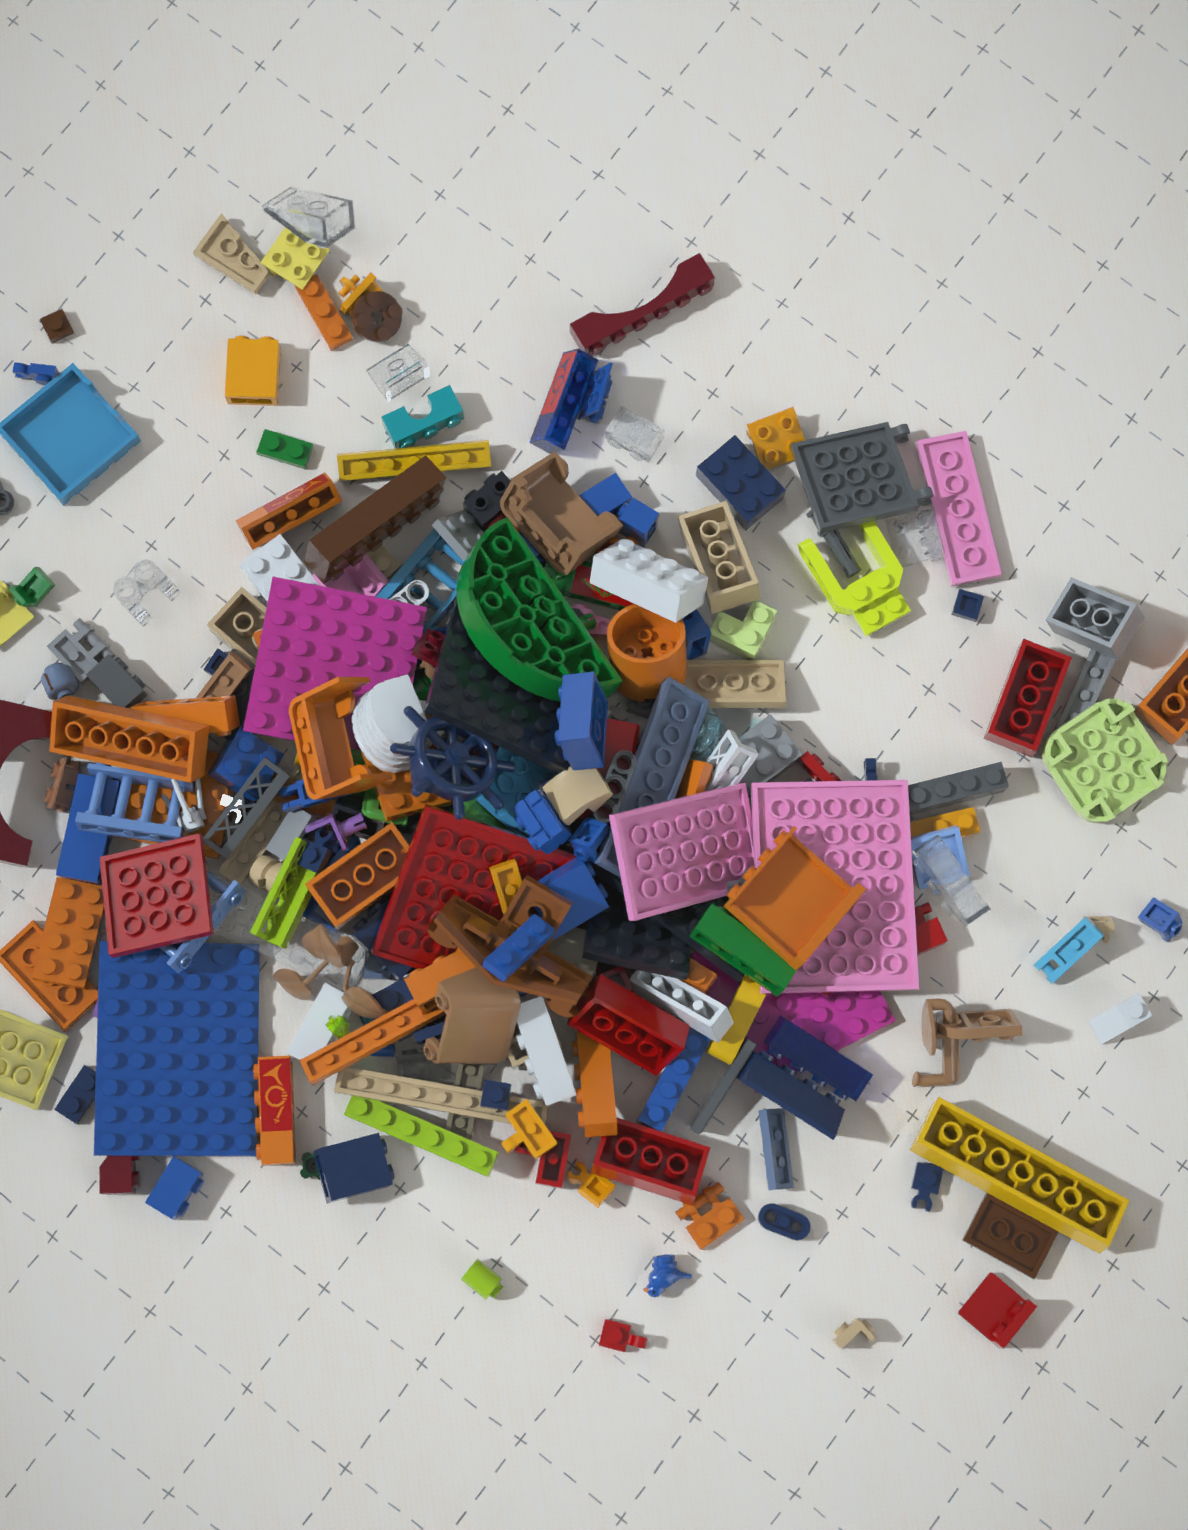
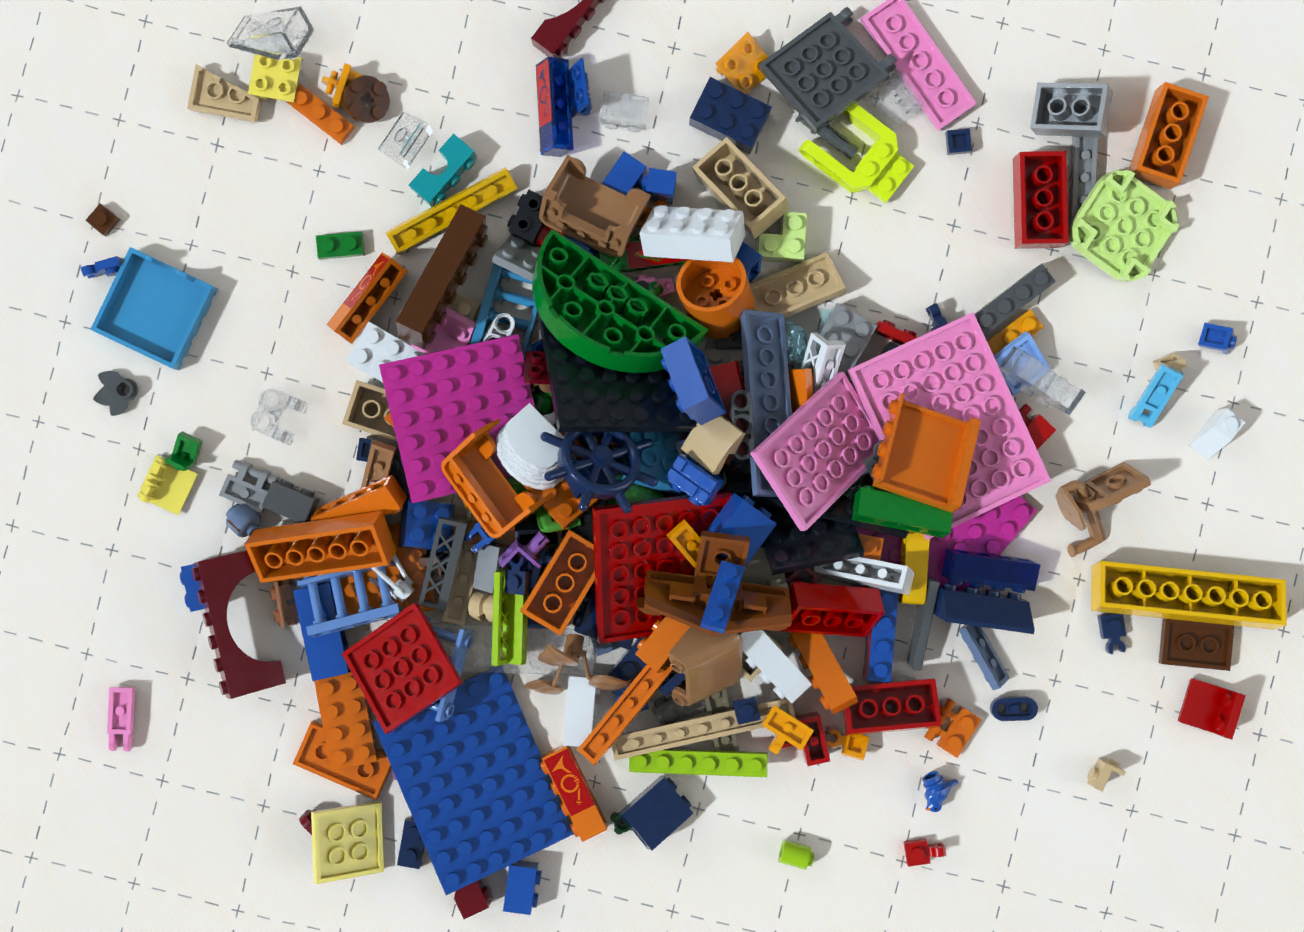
camera: 25 degrees left, 10 degrees up
light orange brick [225,336,281,406] -> none
clear neon green plate [325,1015,350,1039] -> none
blue bracket [569,817,610,863] -> none

